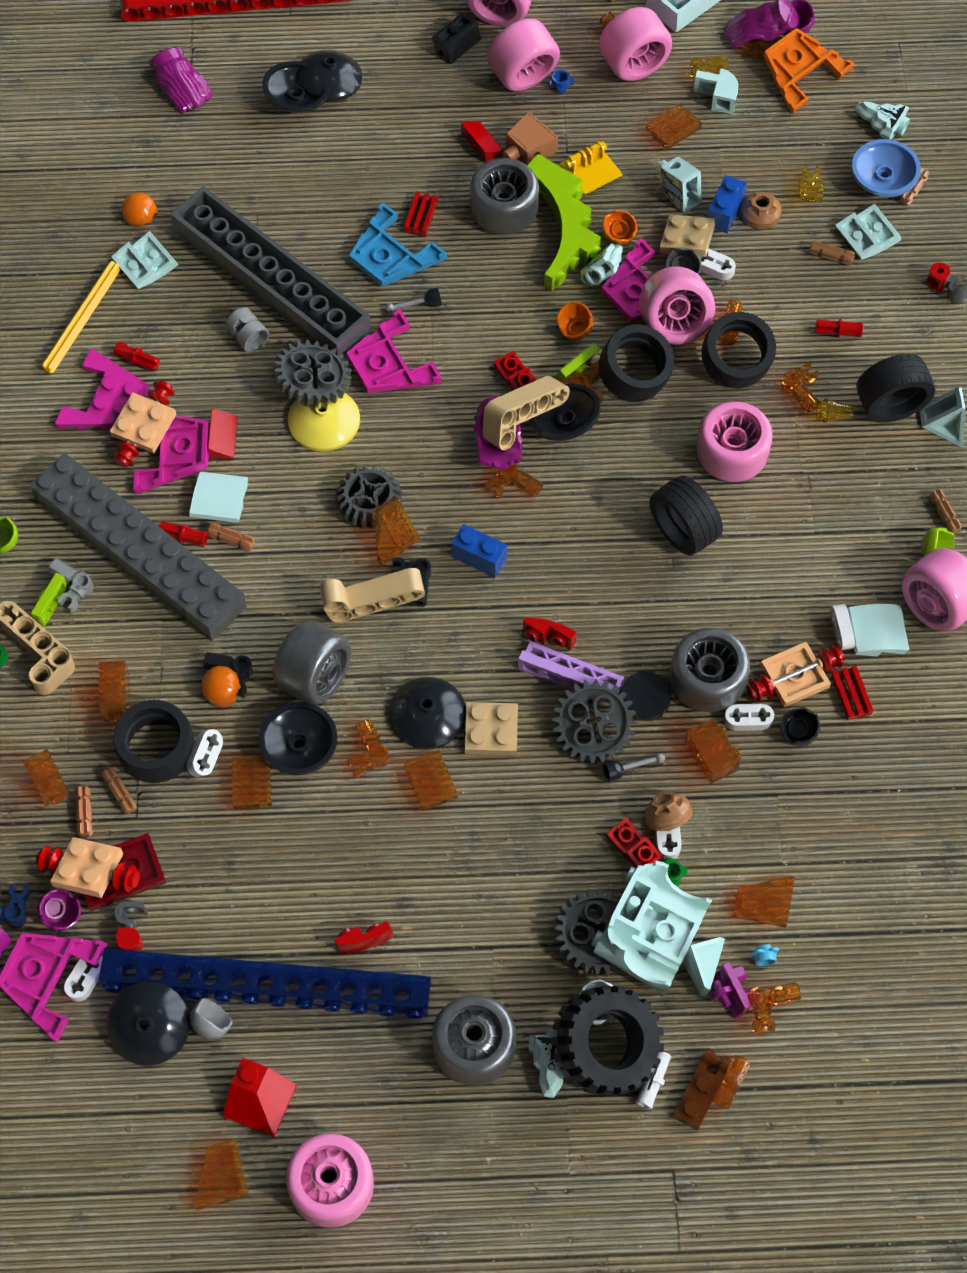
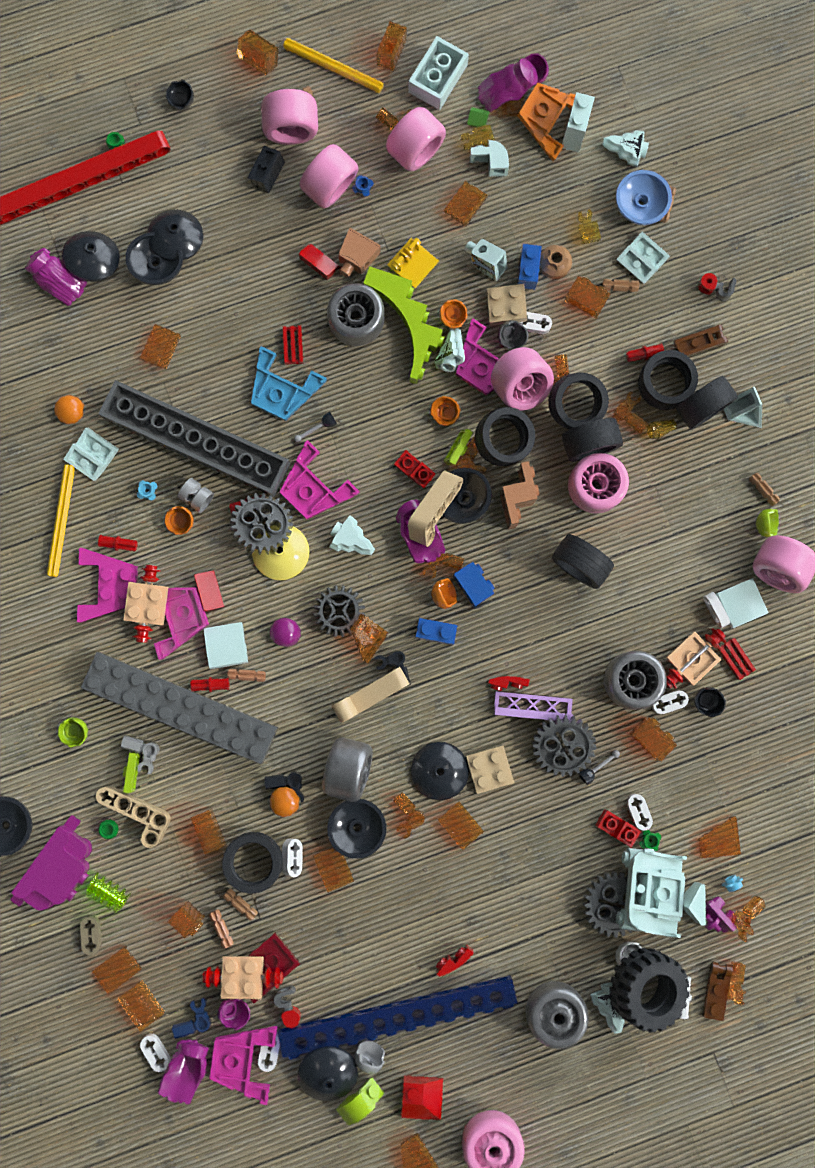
camera: 25 degrees left, 20 degrees up
black tile [620,671,672,721] -> none
medium nougat piece [644,791,693,831] -> none
none -> black dish [62,231,120,282]
none -> medium azure plate [137,480,158,501]
none -> clear orange plate [140,324,181,370]
none -> orange hair [164,506,194,535]
none -> magenta hair [270,618,301,647]
none -> light aqua rock [329,515,375,555]
none -> lime brick [336,1077,384,1126]
none -> orange hair [431,578,457,609]
none -> blue brick [453,562,495,608]
none -> bright green slope [467,107,490,130]
none -> nougat bracket [499,461,539,530]
none -> light aqua brick [562,92,595,153]
none -> black tyre [562,418,623,462]
none -> clear orange brick [565,276,610,319]
none -> black tyre [638,350,698,410]
none -> reddish brown plate [673,325,729,356]

